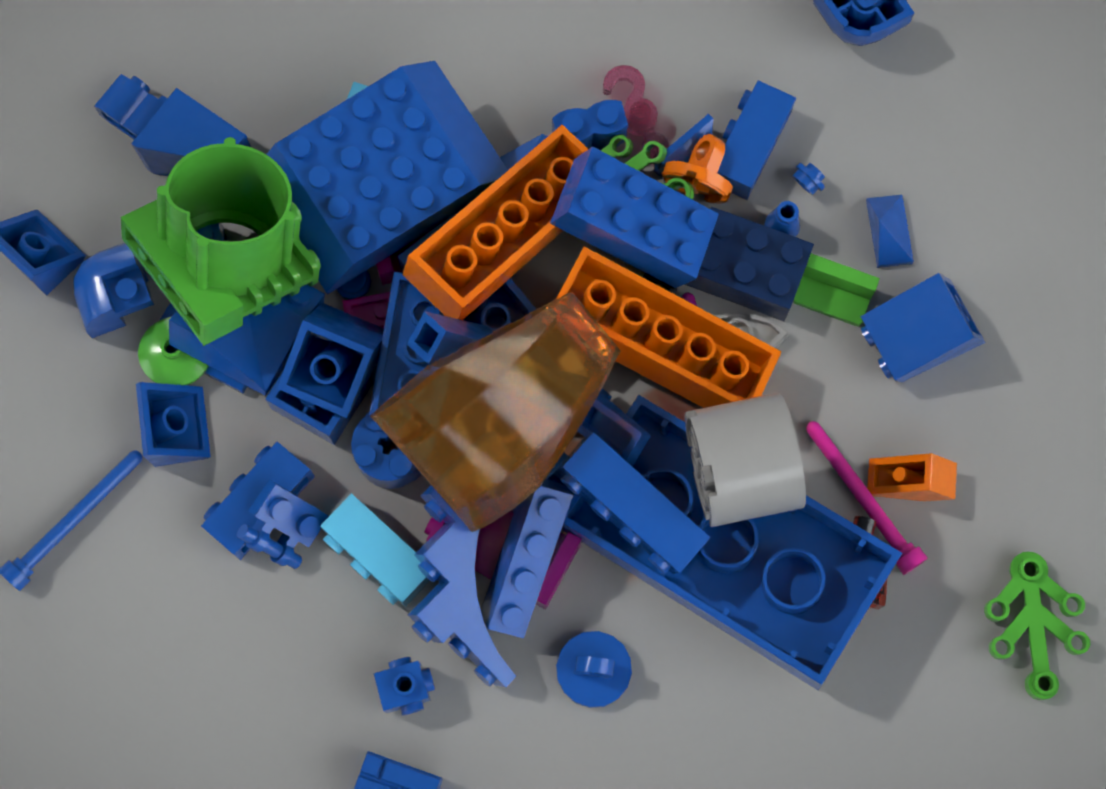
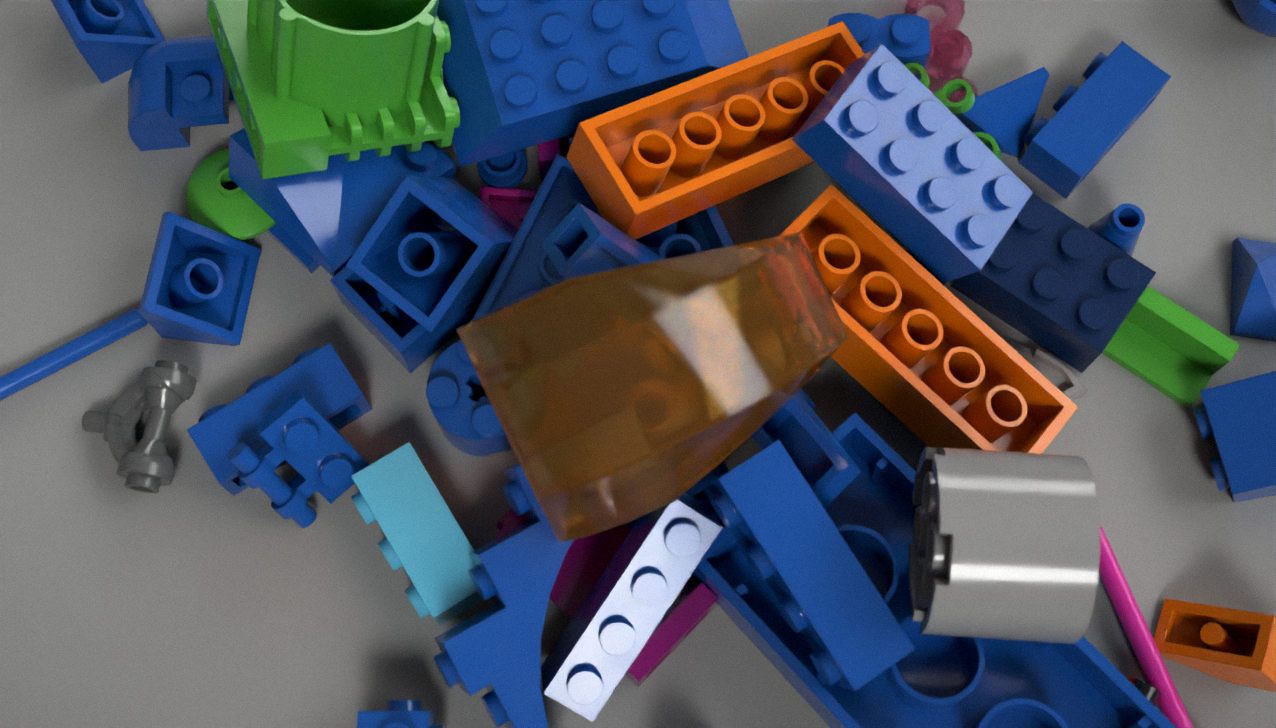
camera: 15 degrees right, 5 degrees down
orange tile [662,134,733,204] -> none
blue plate [792,163,825,195] -> none
none -> dark grey piece [82,360,197,493]

